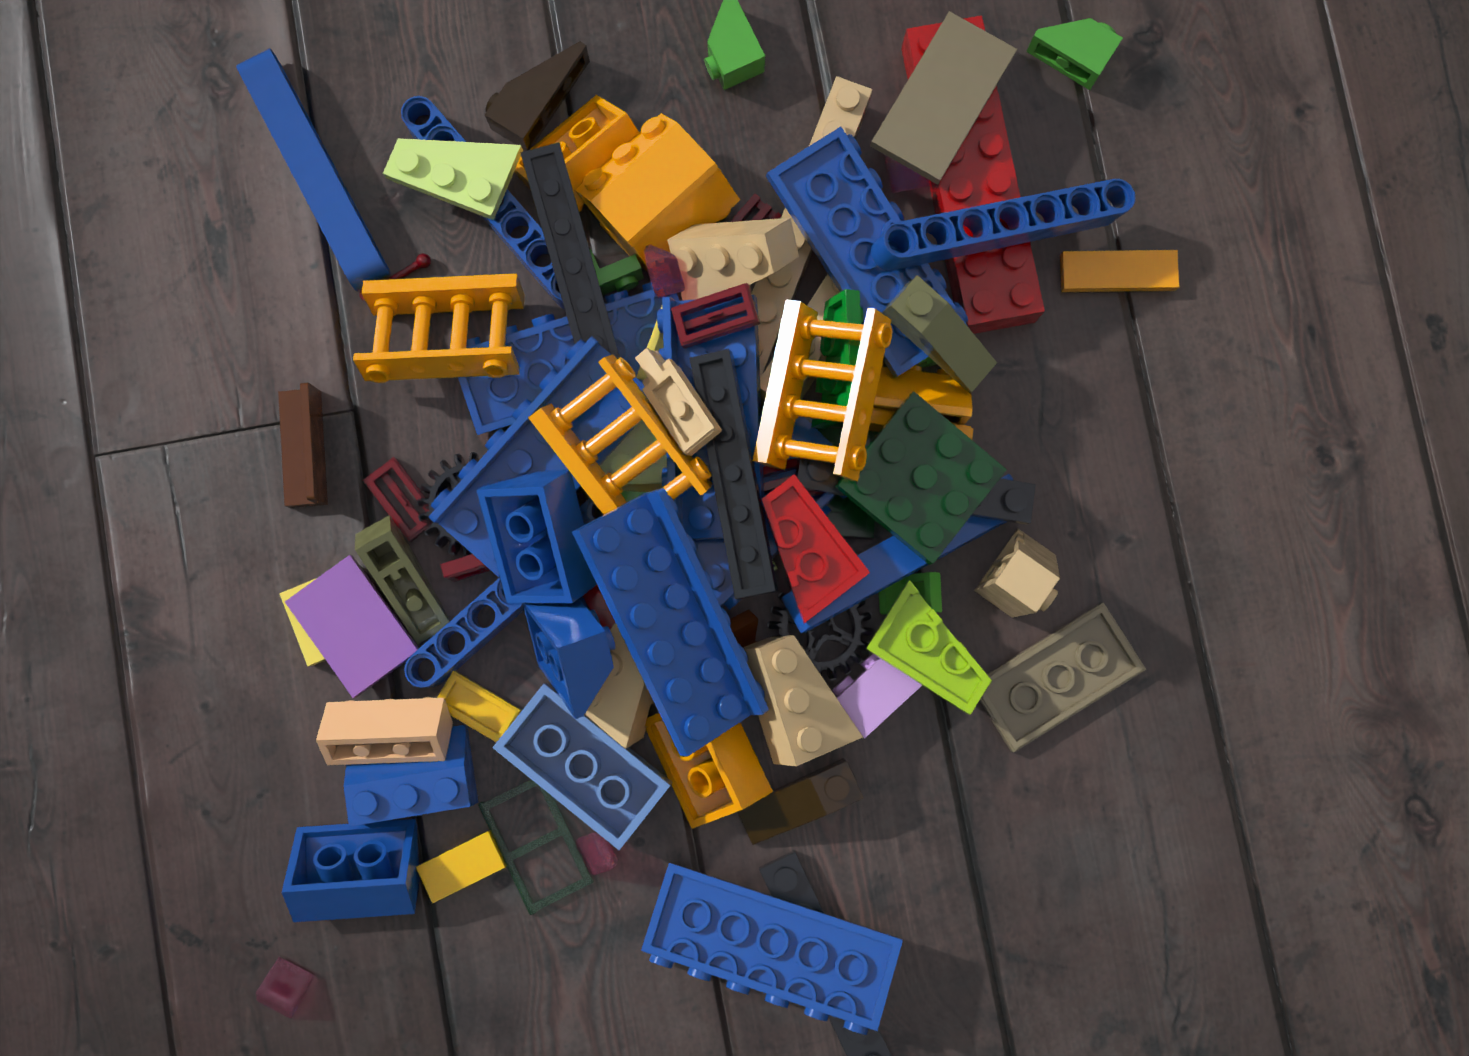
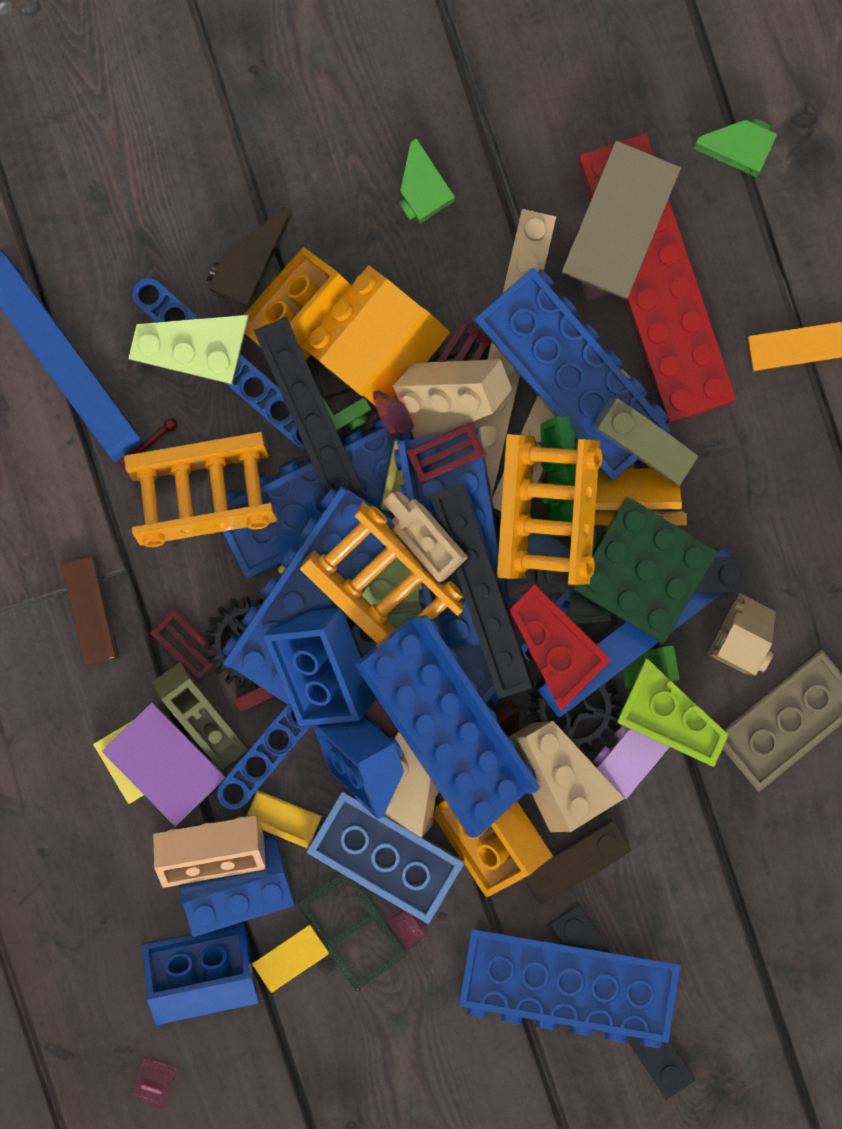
camera: 10 degrees left, 5 degrees up
blue beam [871,179,1135,270] -> none

